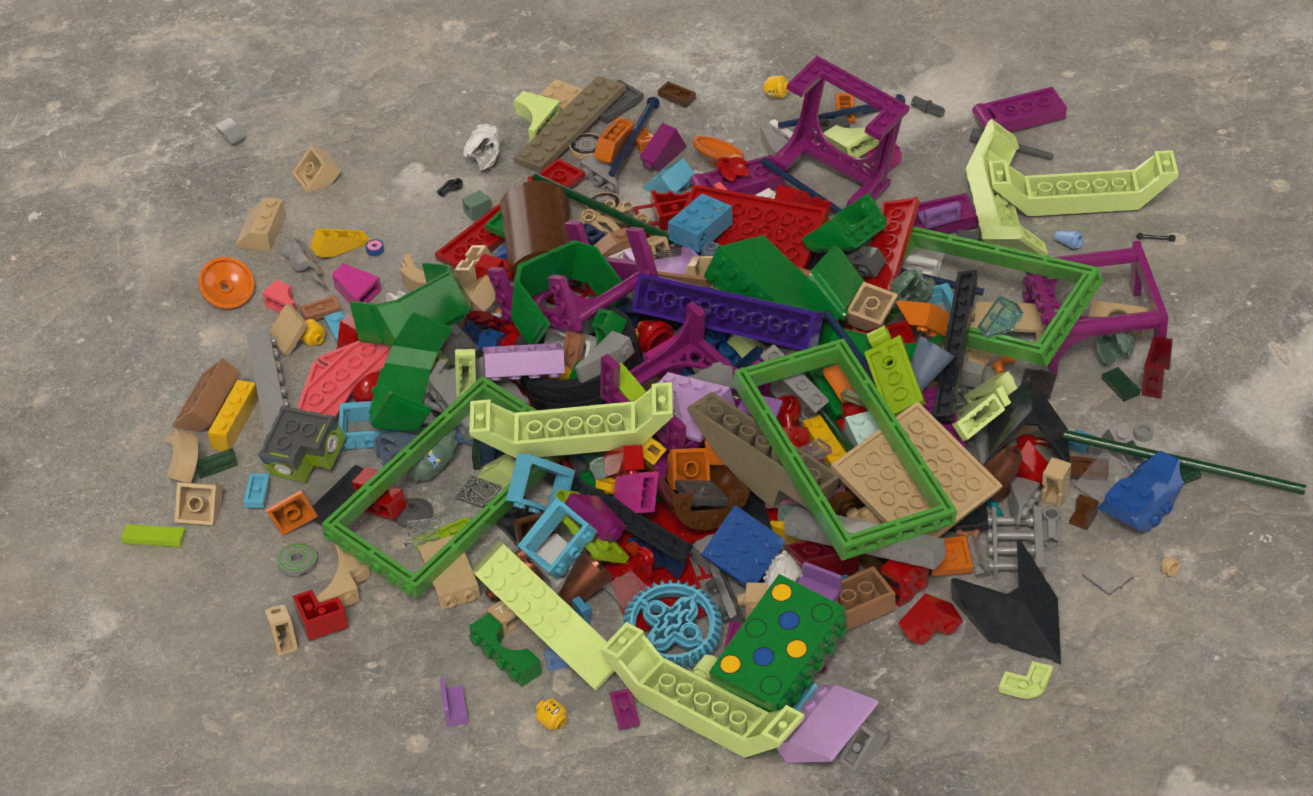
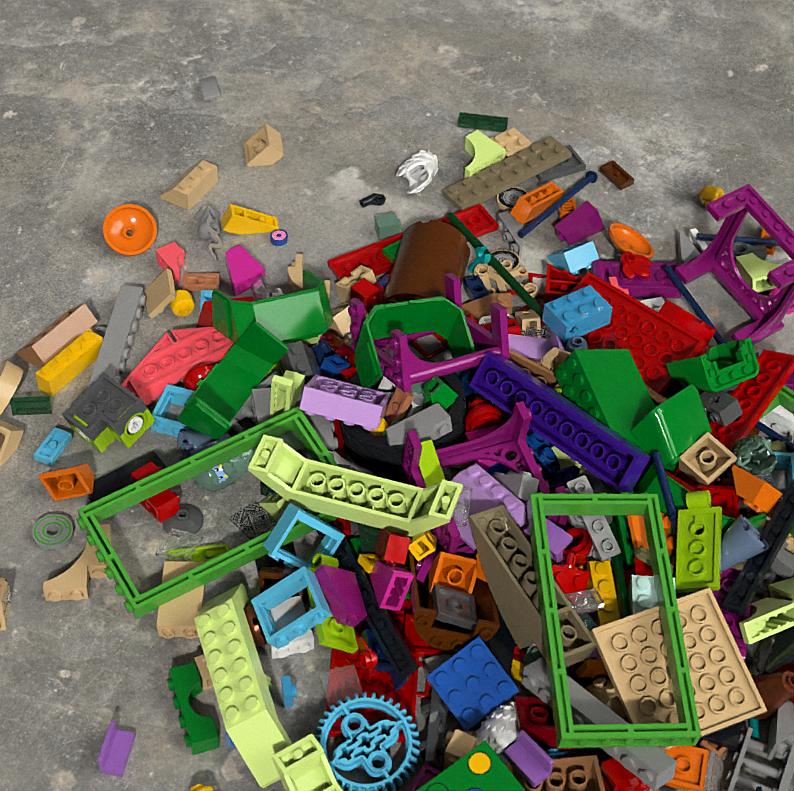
camera: 15 degrees right, 5 degrees up
red brick [292,589,348,641] -> none
copper cone [558,550,614,608] -> none
none -> clear slope [250,275,272,300]
none -> clear green tile [458,112,508,132]
none -> teal bar [468,246,491,273]

